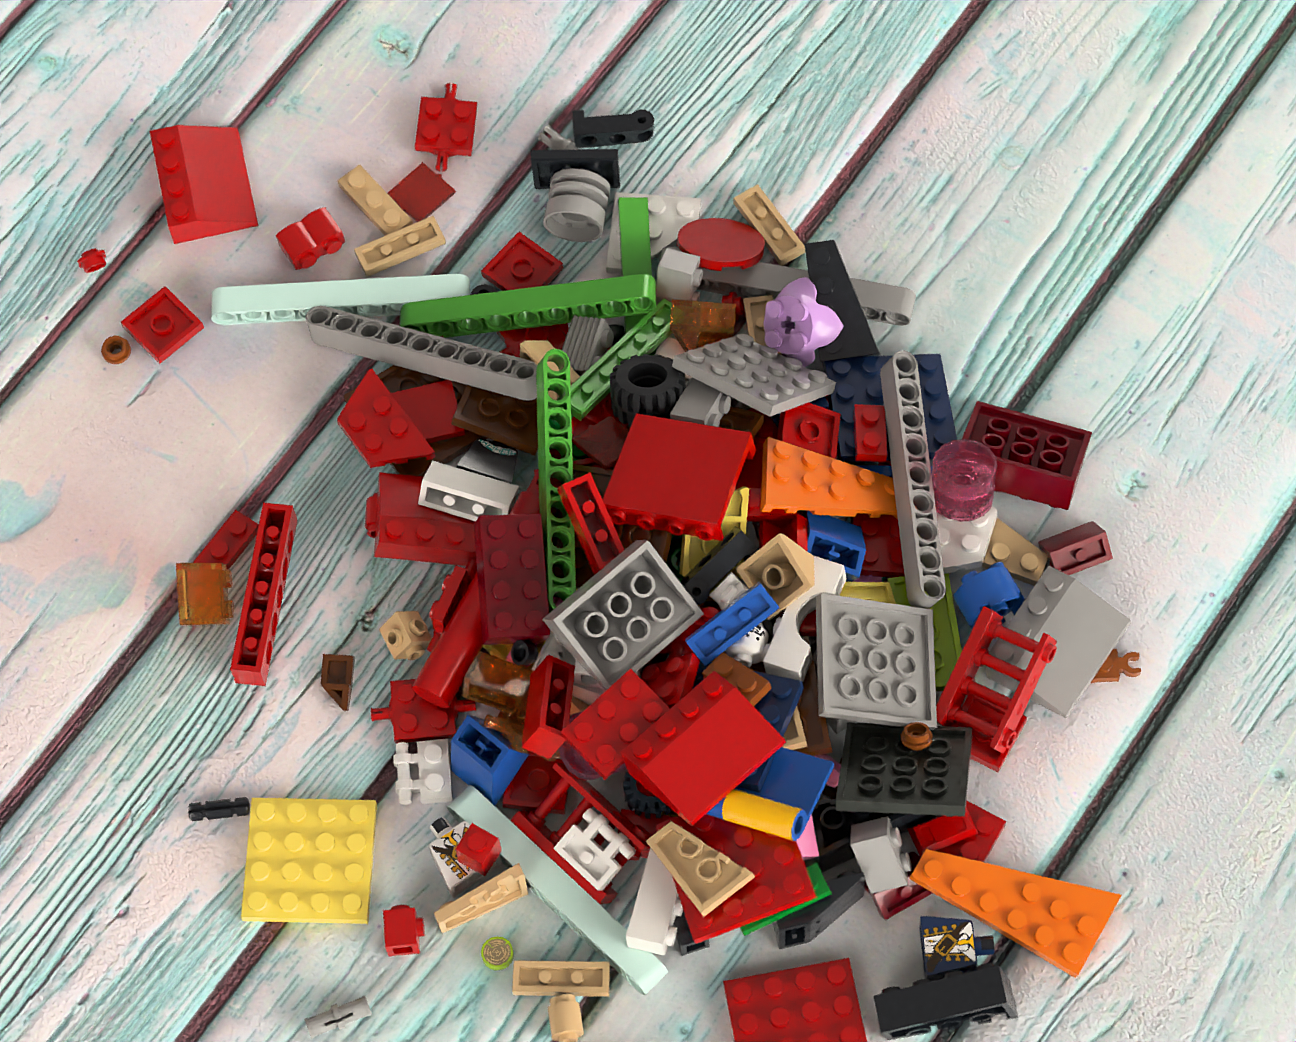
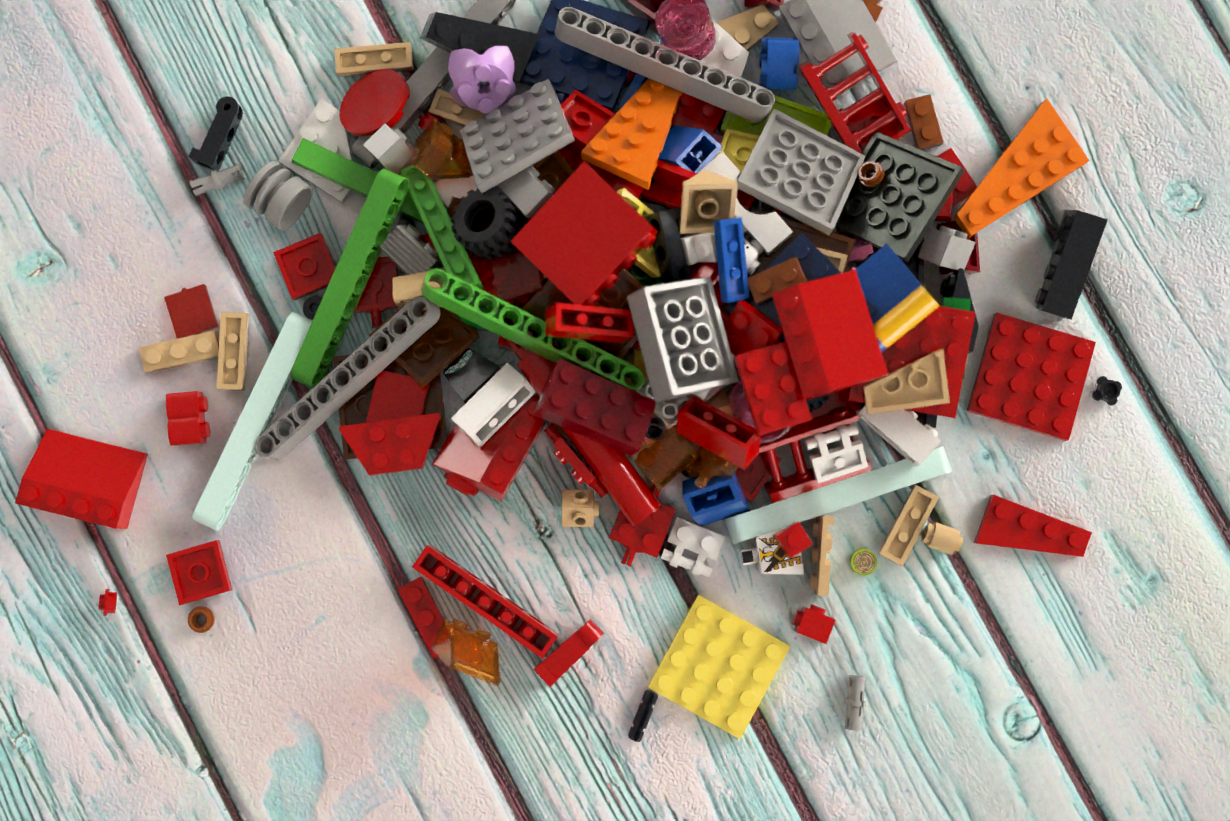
camera: 65 degrees left, 20 degrees up
reddish brown slope [321,654,355,711] -> none
red plate [415,83,478,172] -> none
black tile [531,149,620,189] -> none
red plate [853,404,887,462] -> none
torso [919,916,995,981] -> none
none -> red leg [534,619,604,687]
none -> dark orange plate [904,94,944,150]

